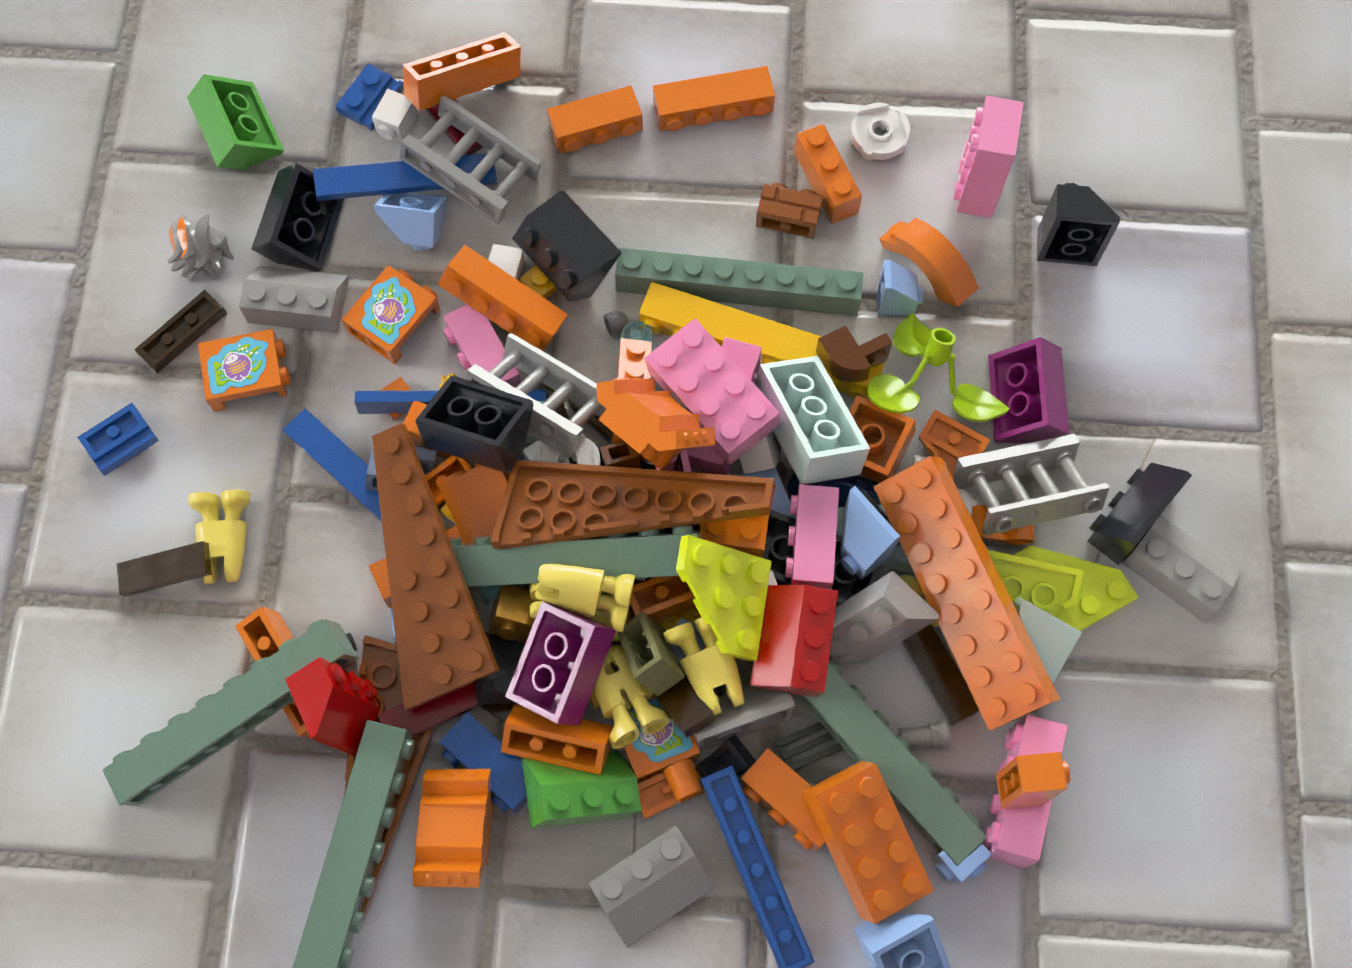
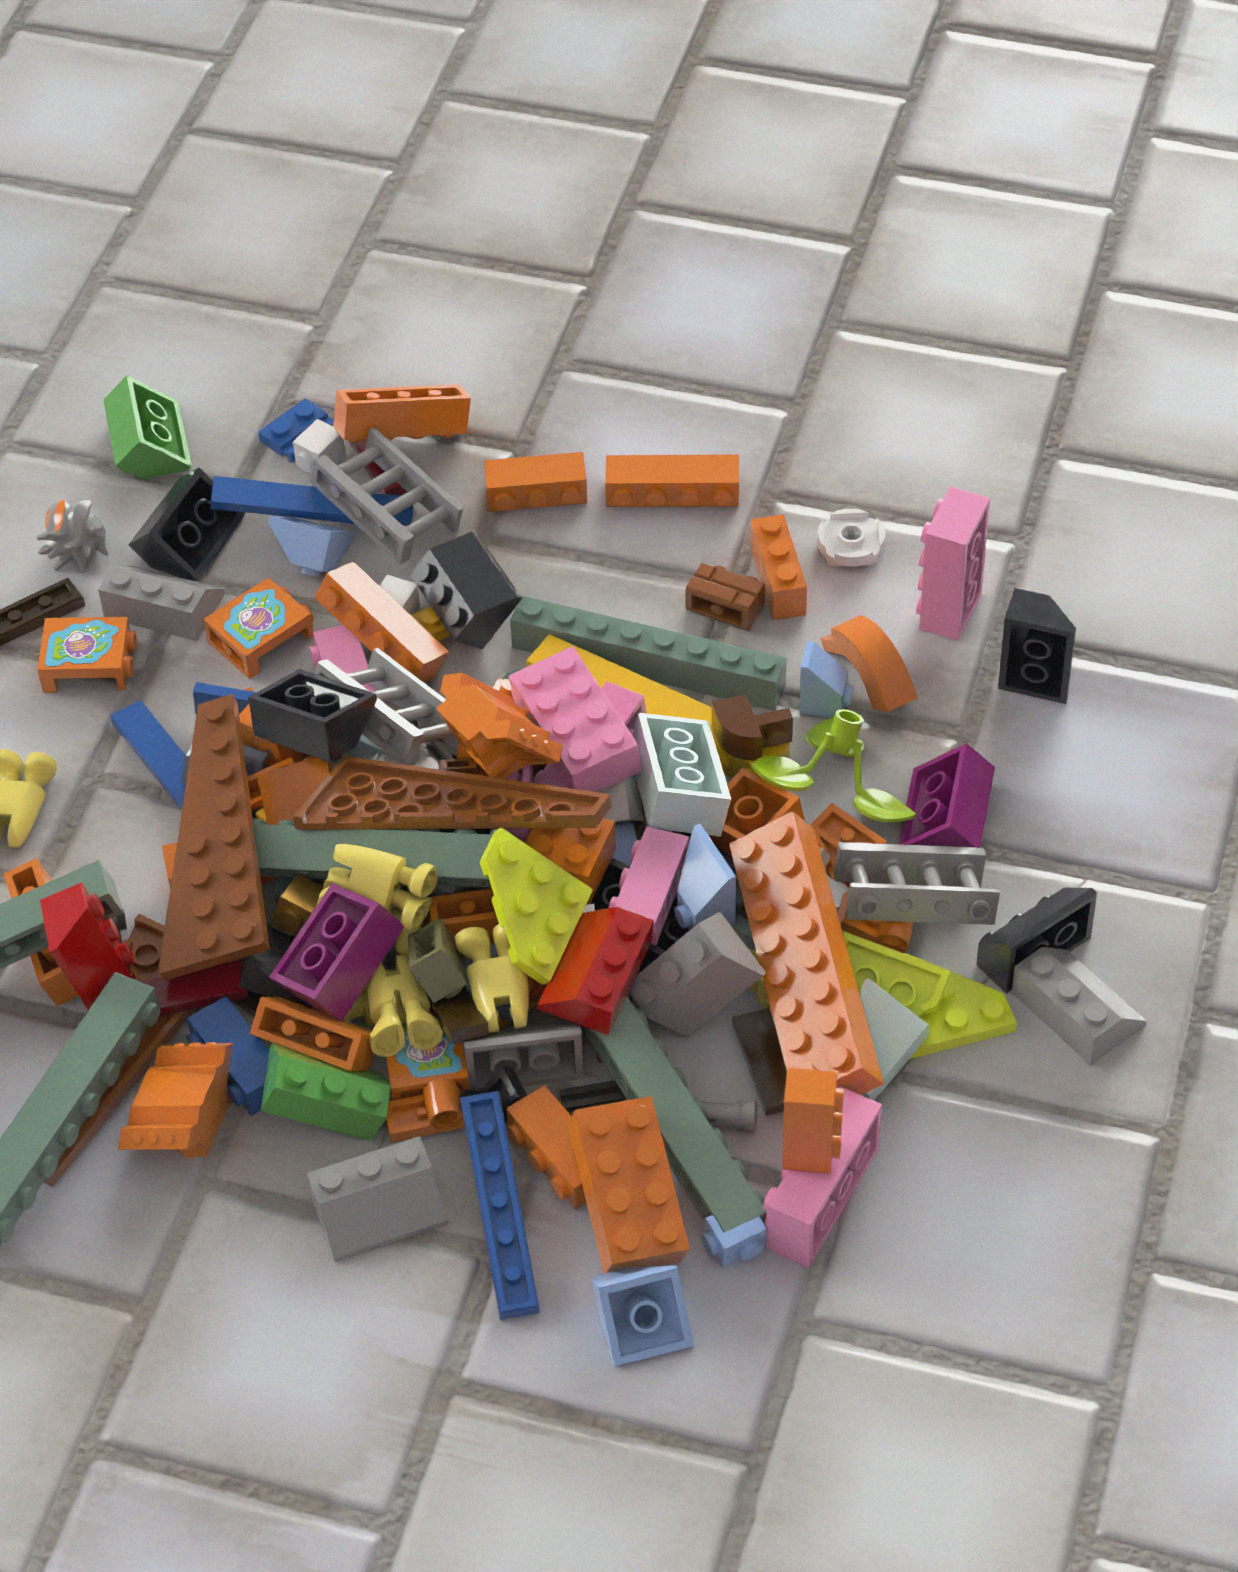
camera: 15 degrees right, 20 degrees down
dark grey hinge [603,311,628,338] -> none

